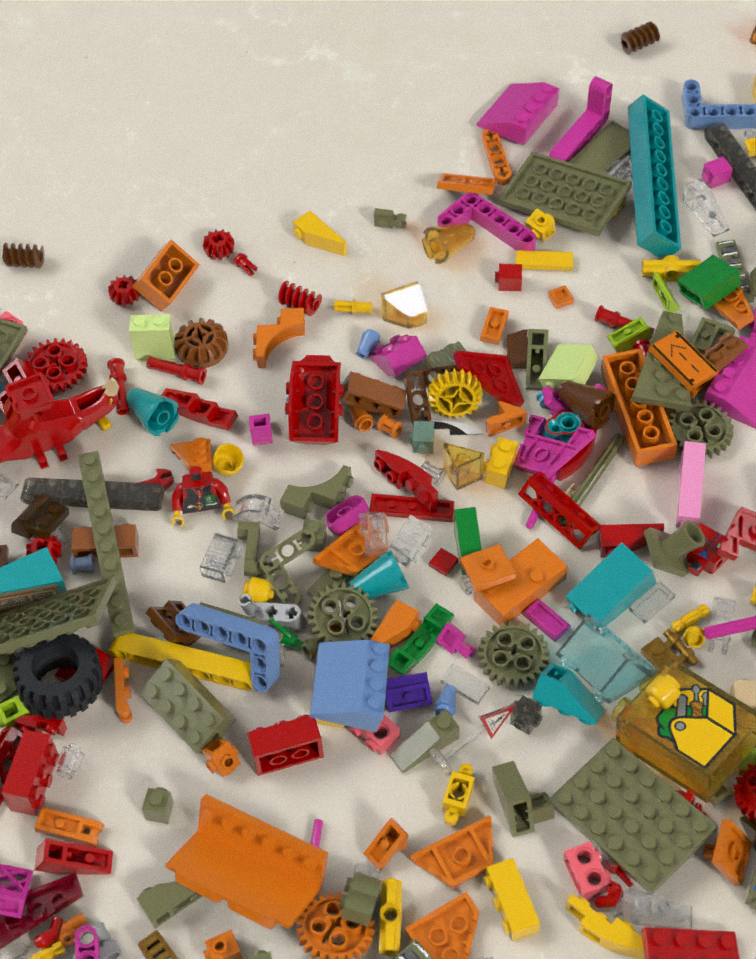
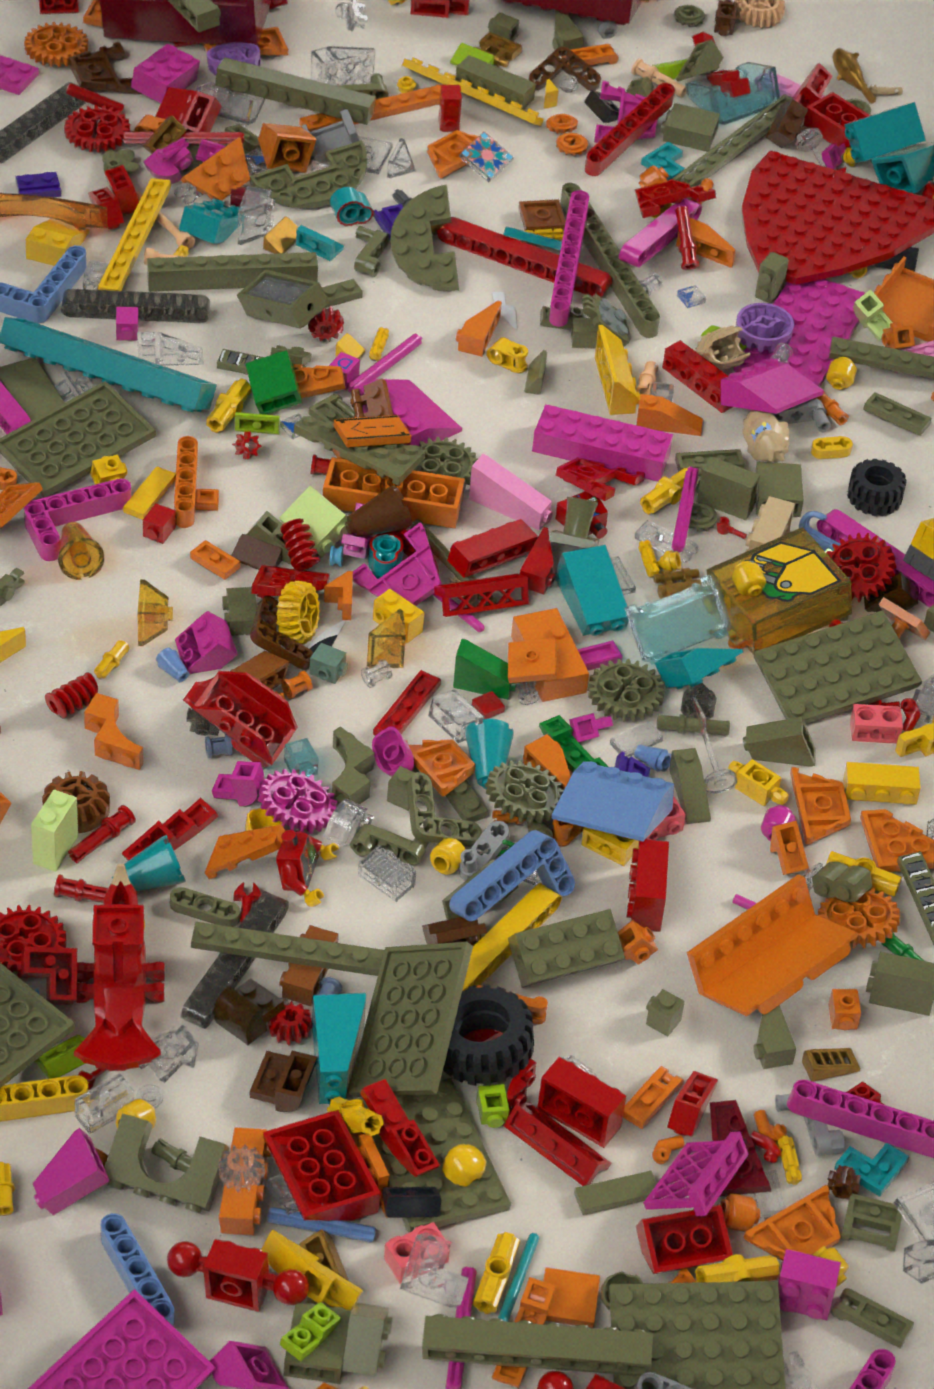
camera: 75 degrees left, 10 degrees down
clear brick [359,512,389,556] -> none
red slope [374,449,438,510] -> none
red pin [594,305,655,340] -> none
lime slope [607,317,653,353] -> none
none -> olive beam [170,887,240,927]
none -> orange beam [174,436,198,528]
none -> red gear [232,431,262,459]
none -> dark pink gear [258,769,338,834]
none -> clear tile [280,413,302,439]
none -> red piece [280,518,320,570]
none -> clear light blue brick [284,738,319,778]
none -> red brick [447,519,538,578]
none -> orange arm [652,1135,685,1164]
none -> olive pin [656,714,730,736]
none -> dark pink head [761,805,796,841]

